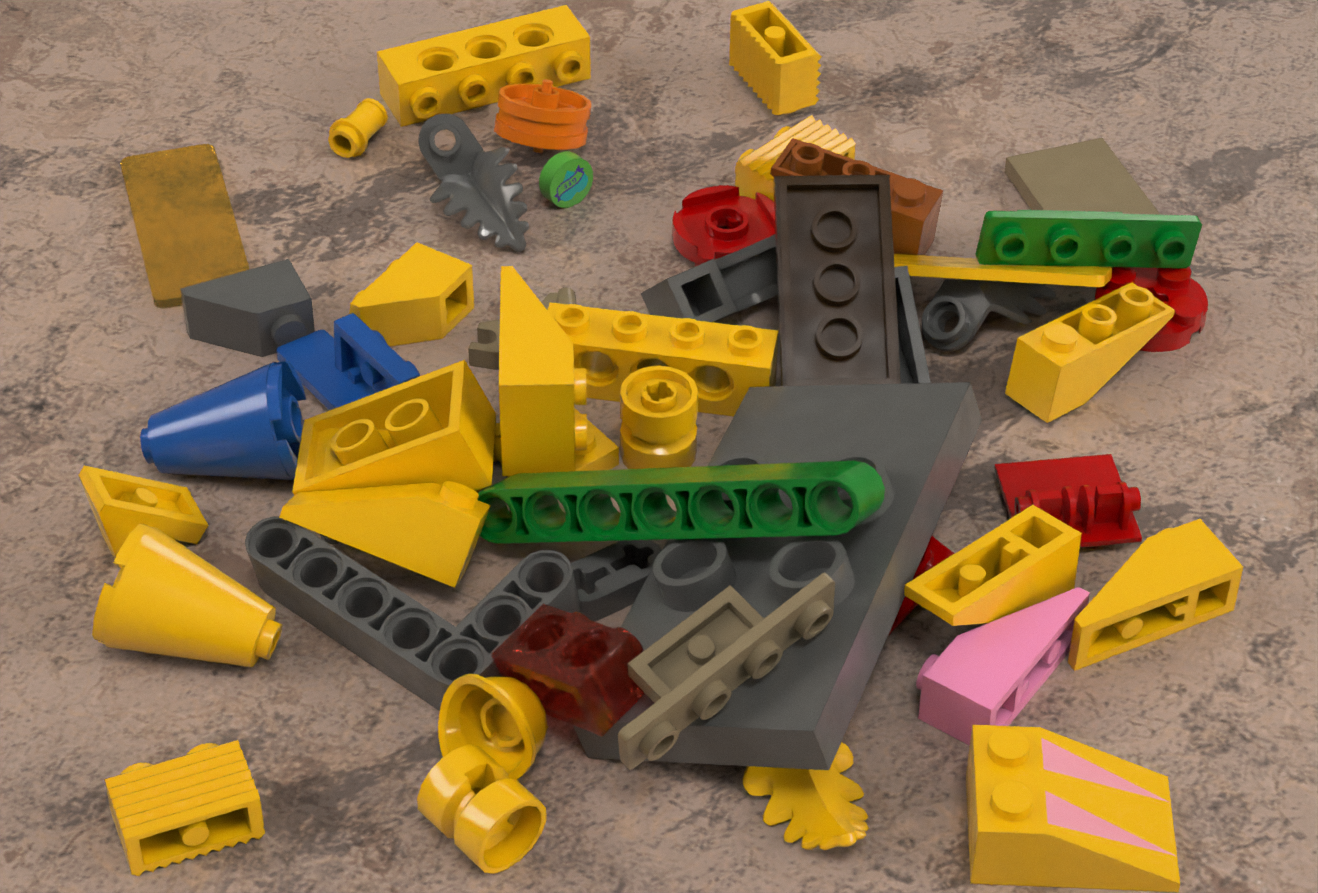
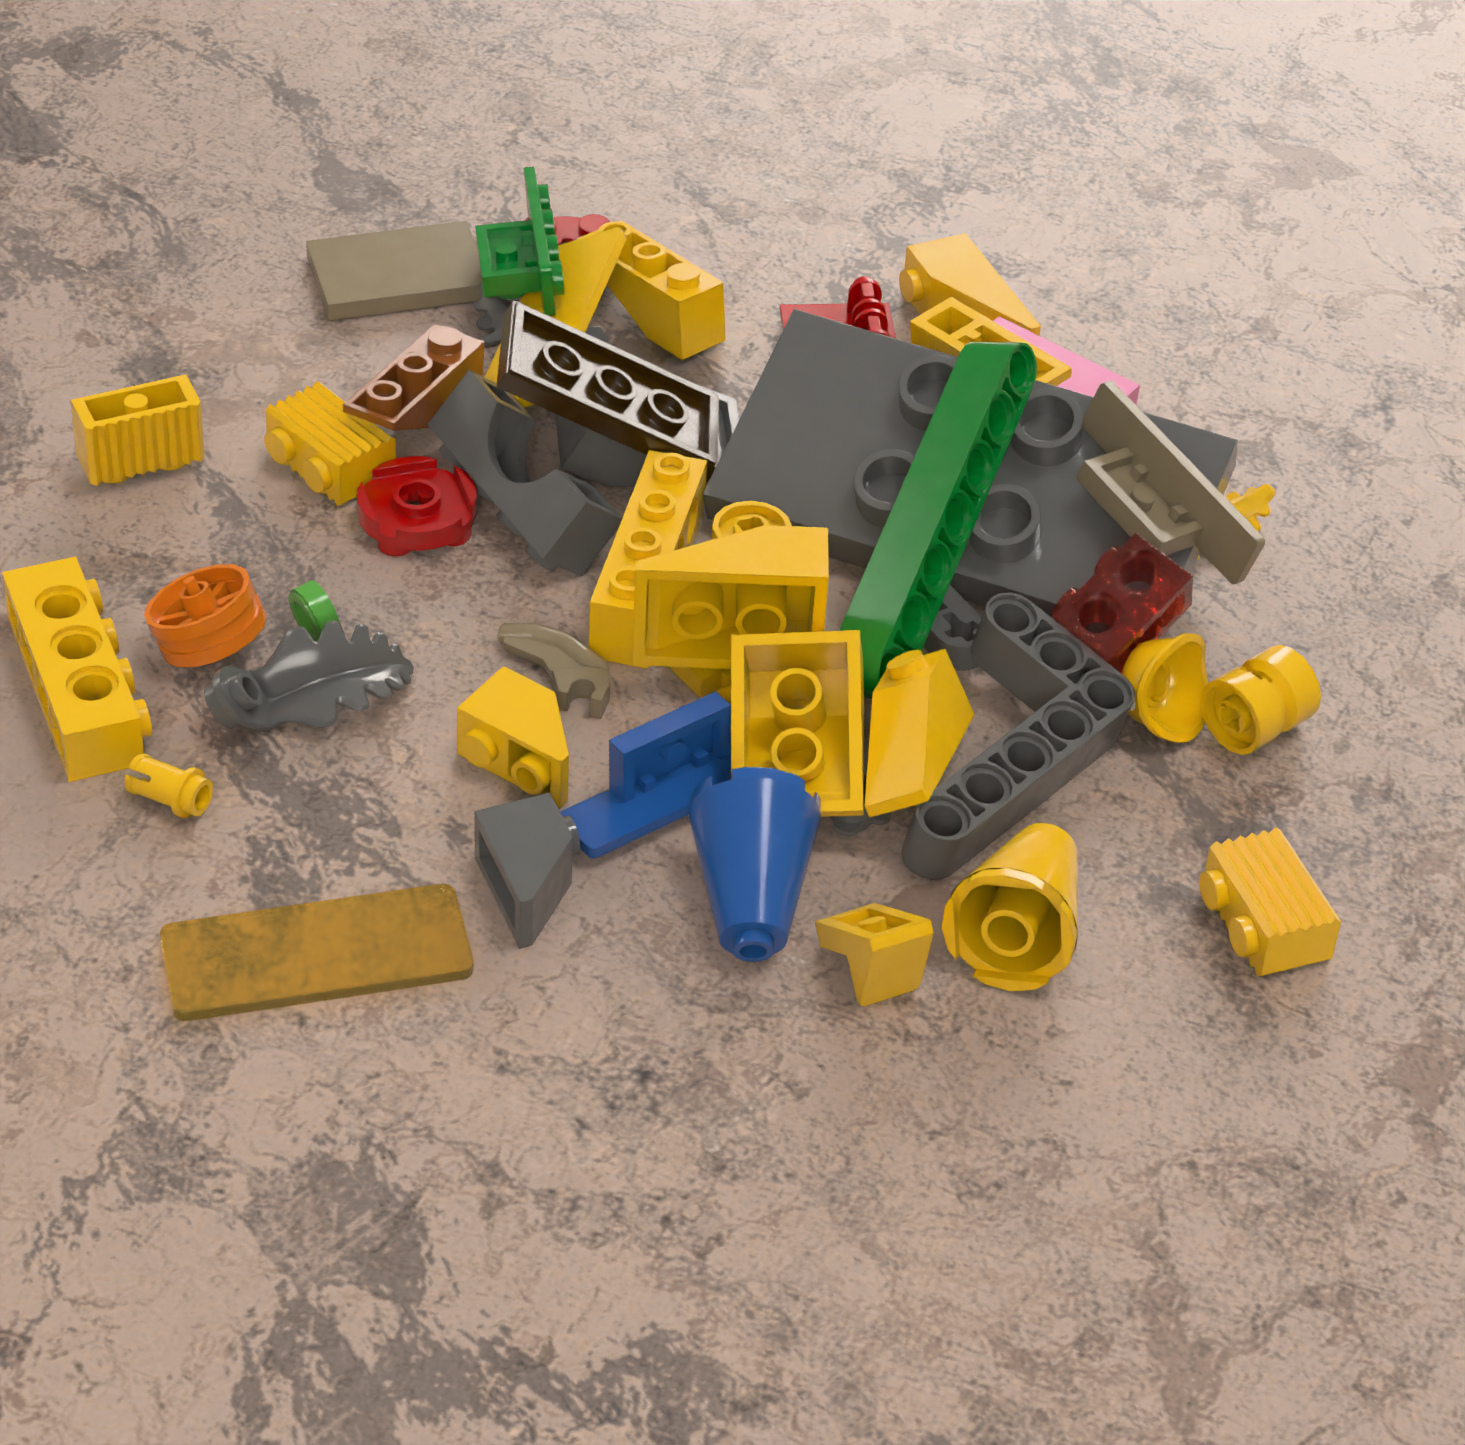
camera: 90 degrees left, 0 degrees up
yellow slope [966,725,1180,892] -> none

